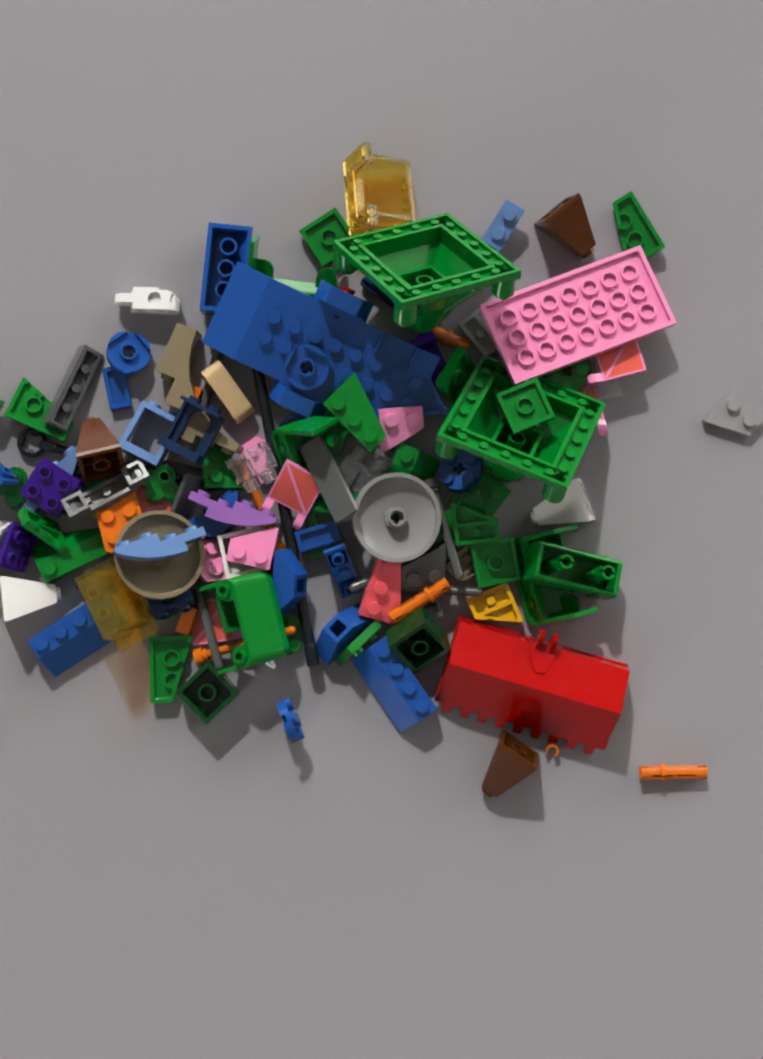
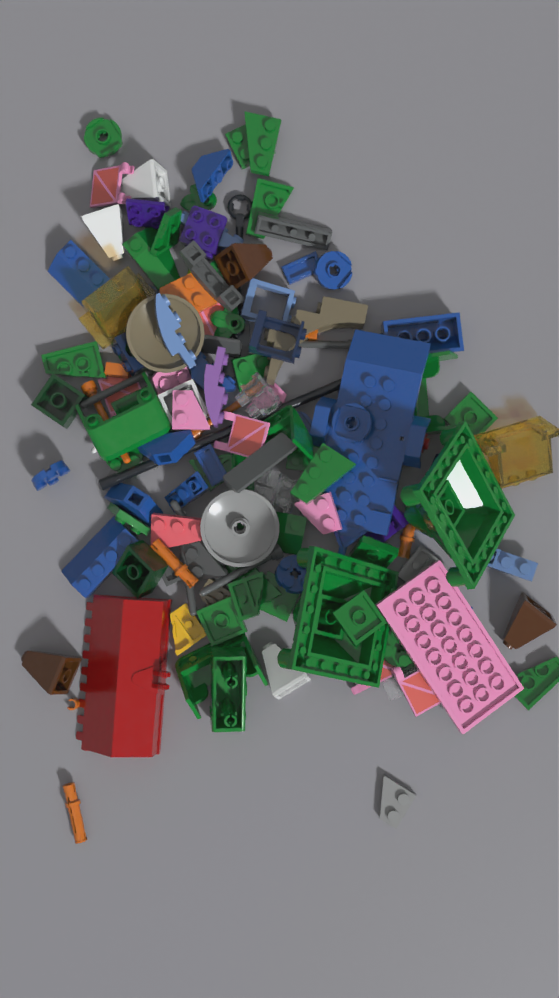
camera: 70 degrees right, 0 degrees up
white piece [115,287,181,315] -> none
tan beam [200,360,255,425] -> none

